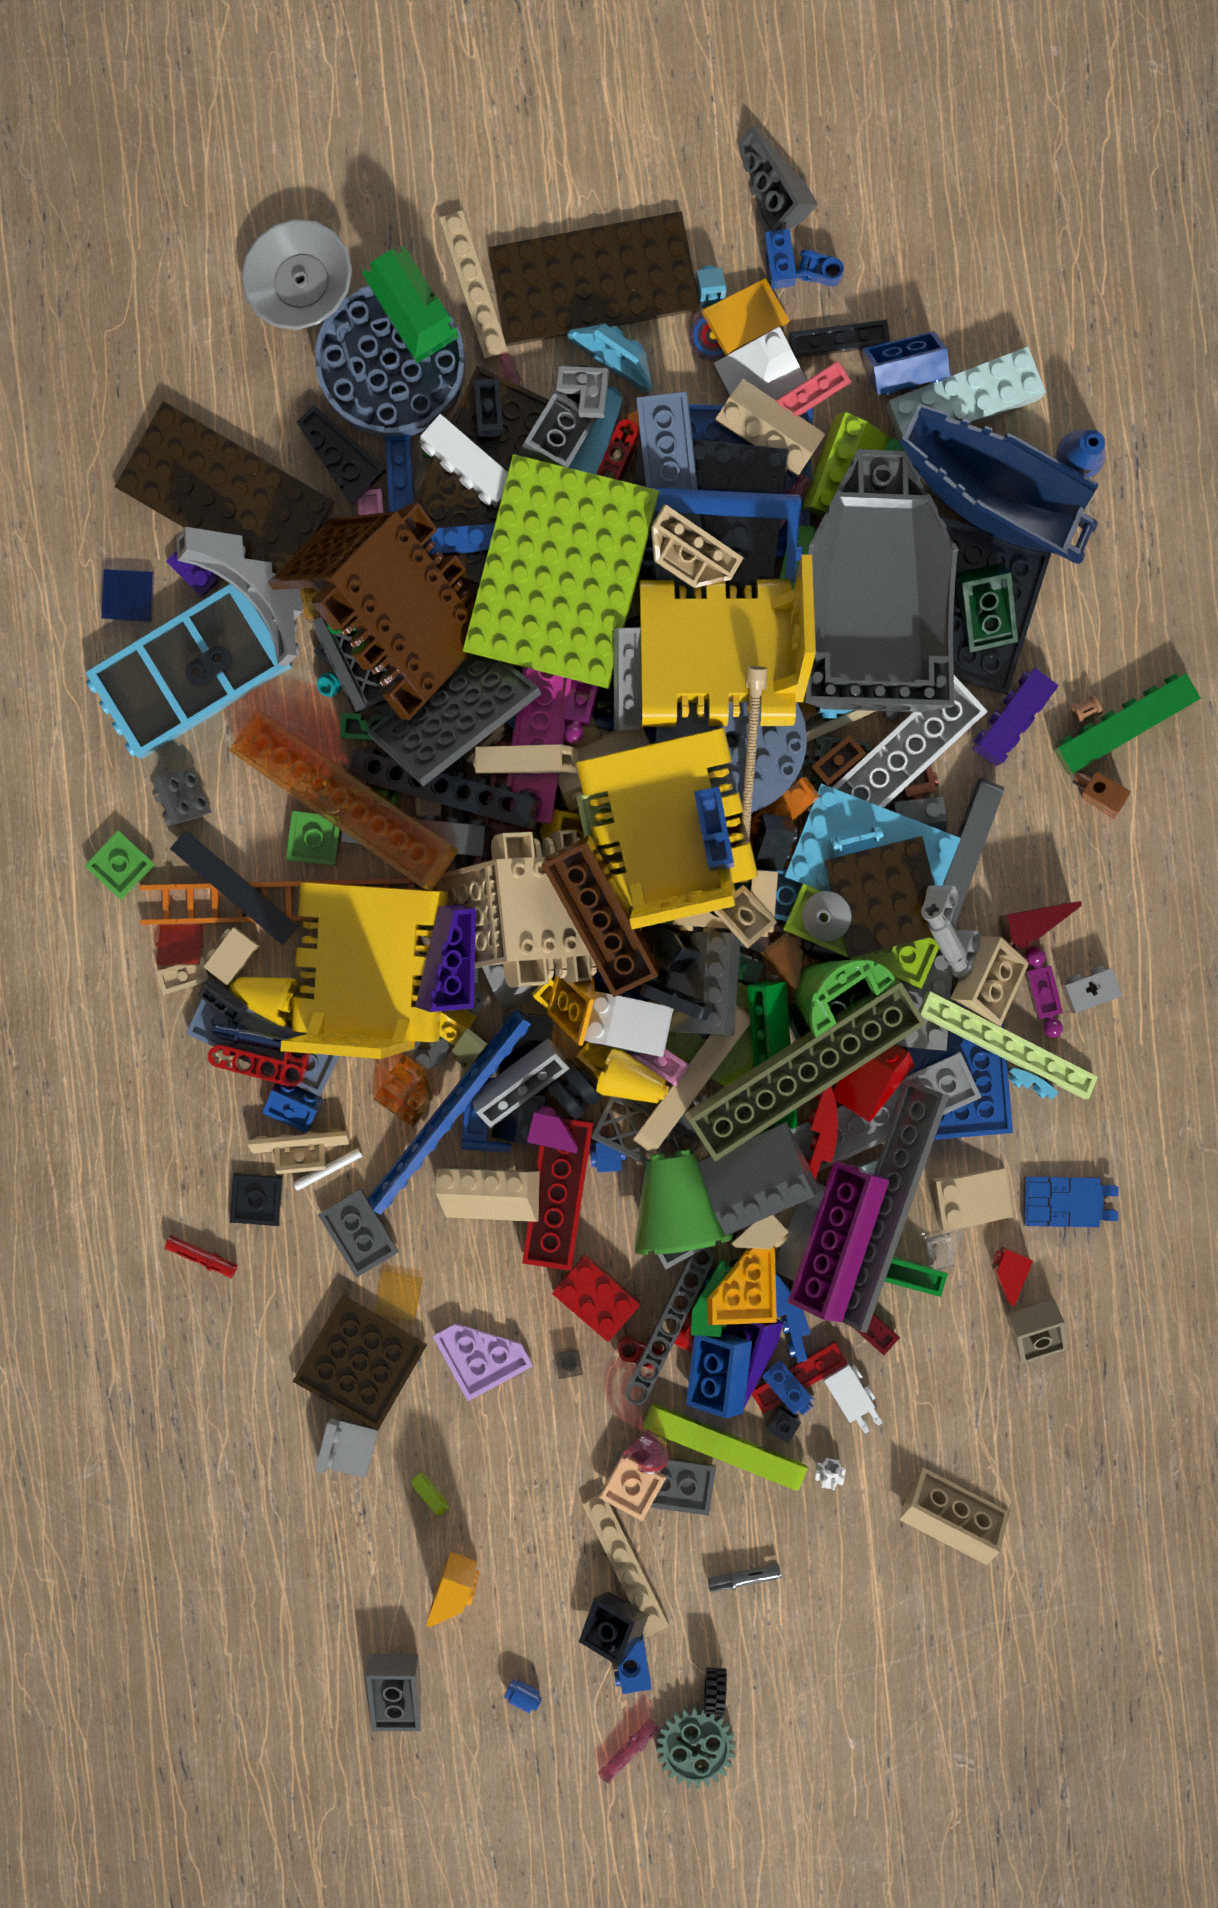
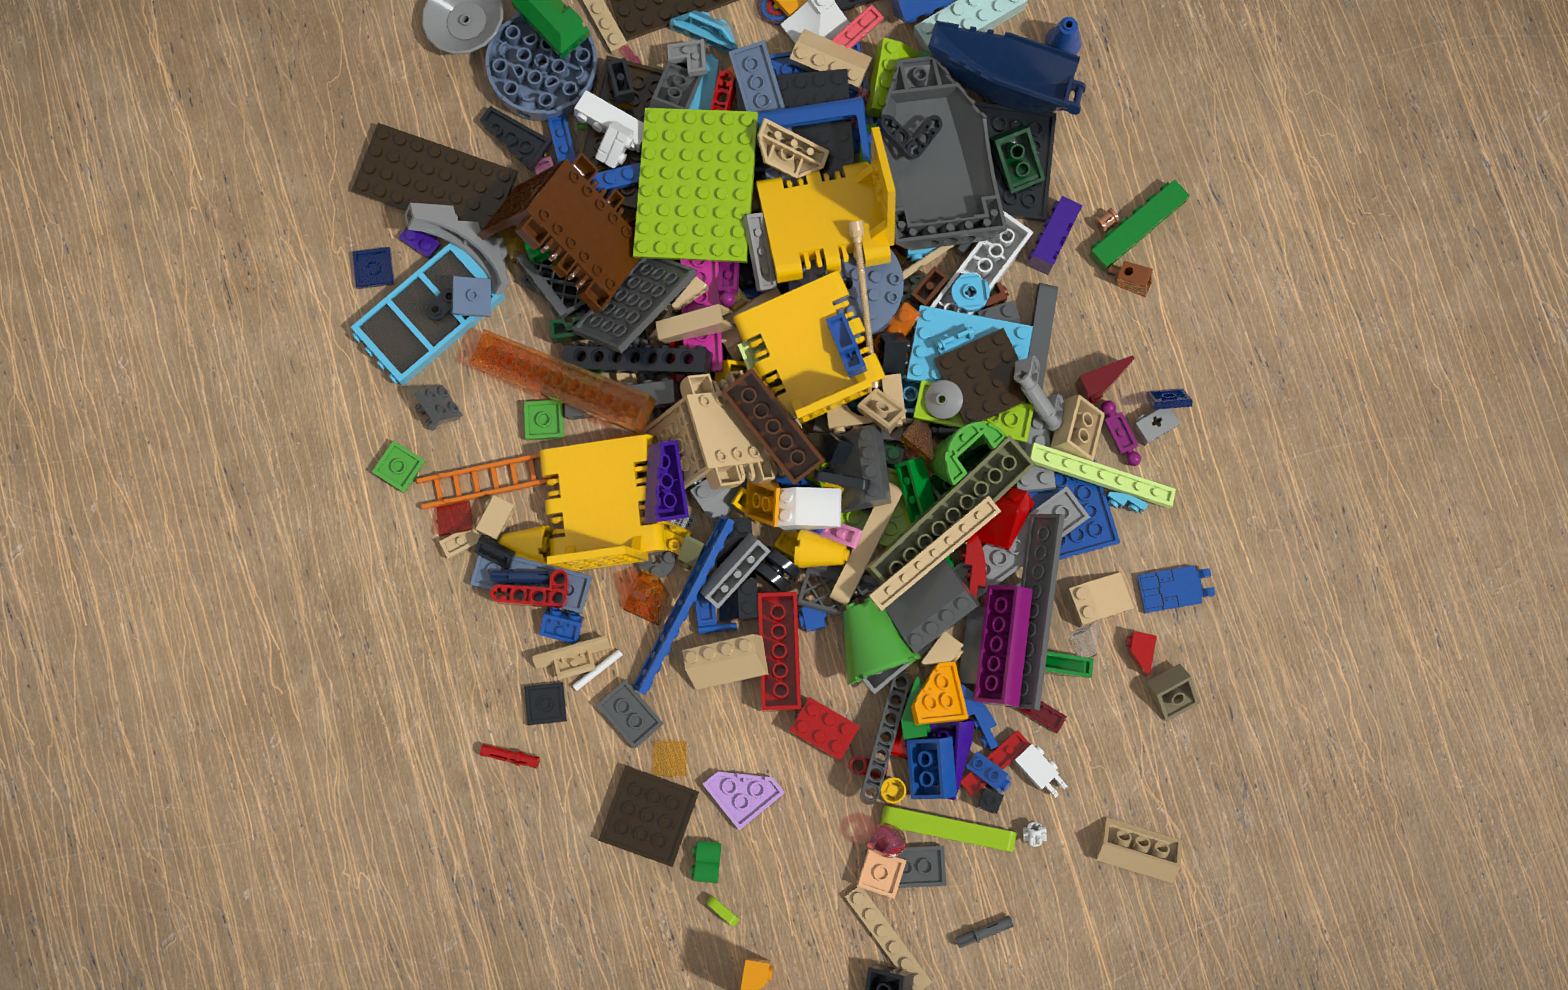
camera: 10 degrees left, 10 degrees down
black tile [170,830,299,945] -> none
light grey bracket [315,1417,378,1478] -> none
teal plate [317,672,341,697] -> none
magenta slope [527,1106,578,1153] -> none
clear smoke plate [555,1349,583,1379] -> none
none -> sand blue plate [452,276,491,317]
none -> white brick [595,121,634,168]
none -> tan slope [671,277,709,312]
none -> green brick [691,841,722,883]
none -> tan plate [868,496,1001,611]
none -> black beam [876,115,943,160]
none -> yellow wheel [880,777,906,804]
none -> medium azure plate [951,273,990,312]
none -> clear blue tile [1146,389,1192,410]

